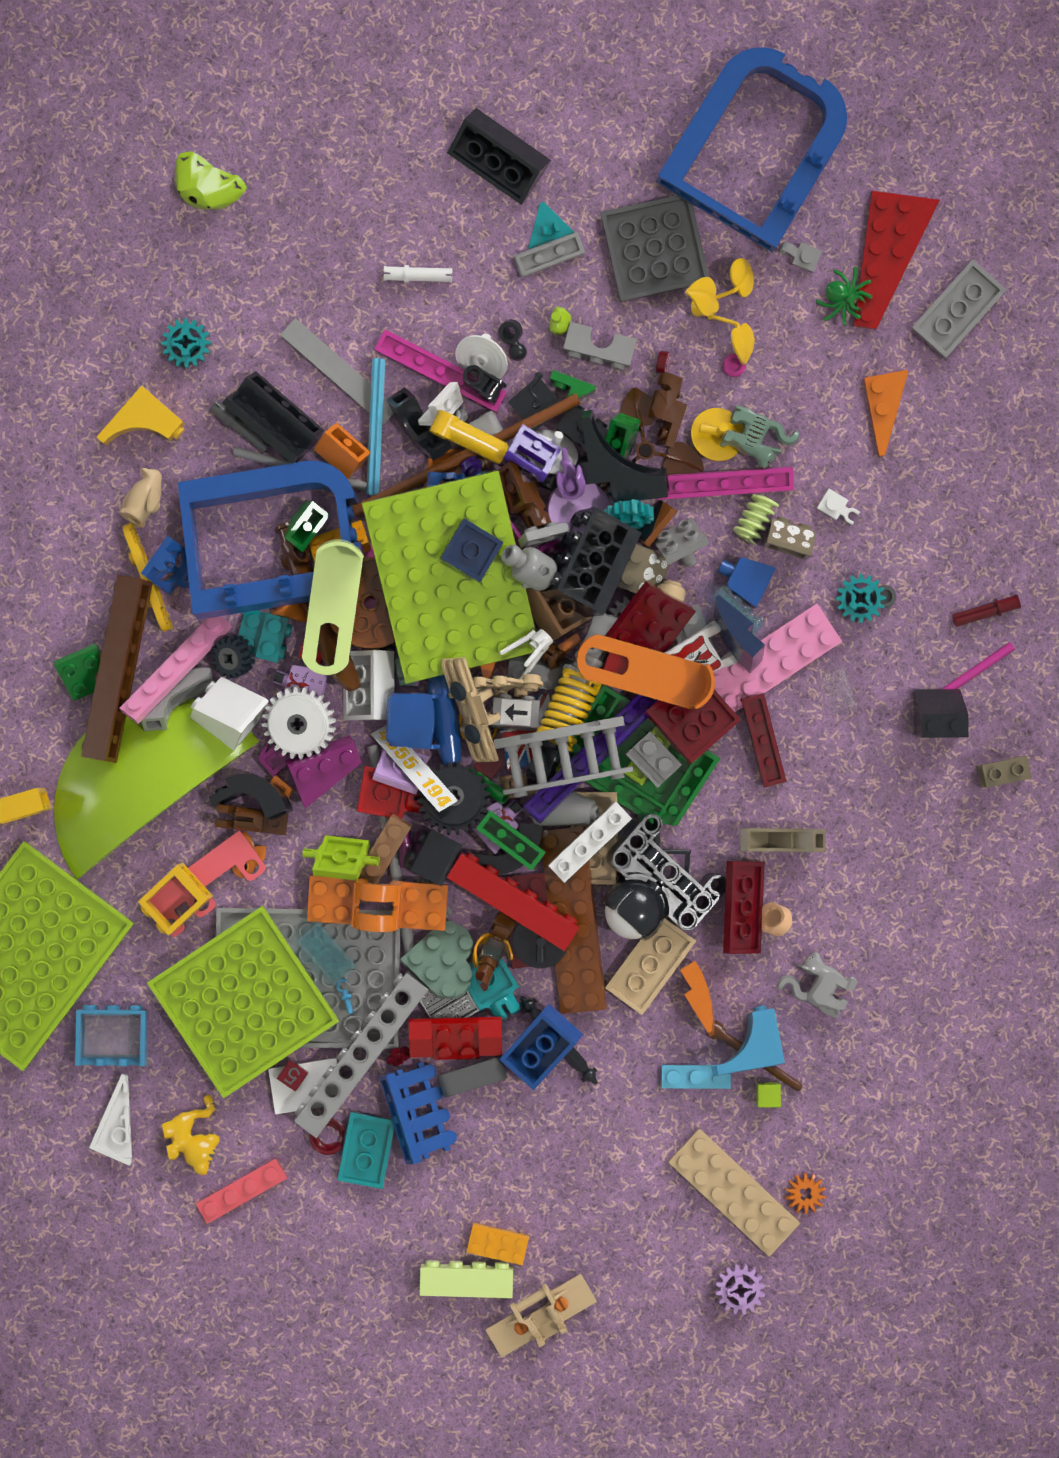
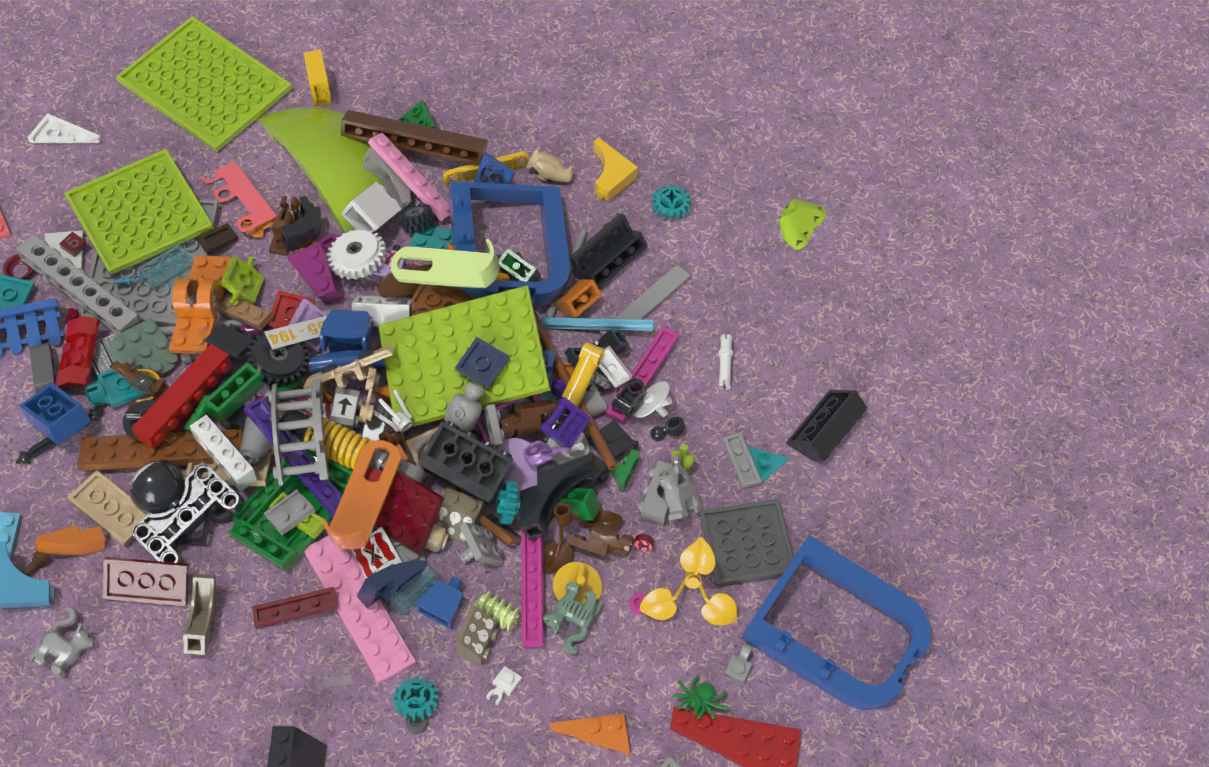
camera: 90 degrees right, 30 degrees down
window [75,1005,148,1066] -> none
yellow window [138,862,213,936] -> none
yellow animal [162,1094,220,1175] -> none
dark red plate [644,689,741,765] -> none
light nougat piece [762,902,792,936] -> none
none -> green piece [184,395,209,435]
none -> dark brown tile [196,223,238,254]
none -> light grey animal [658,454,703,521]

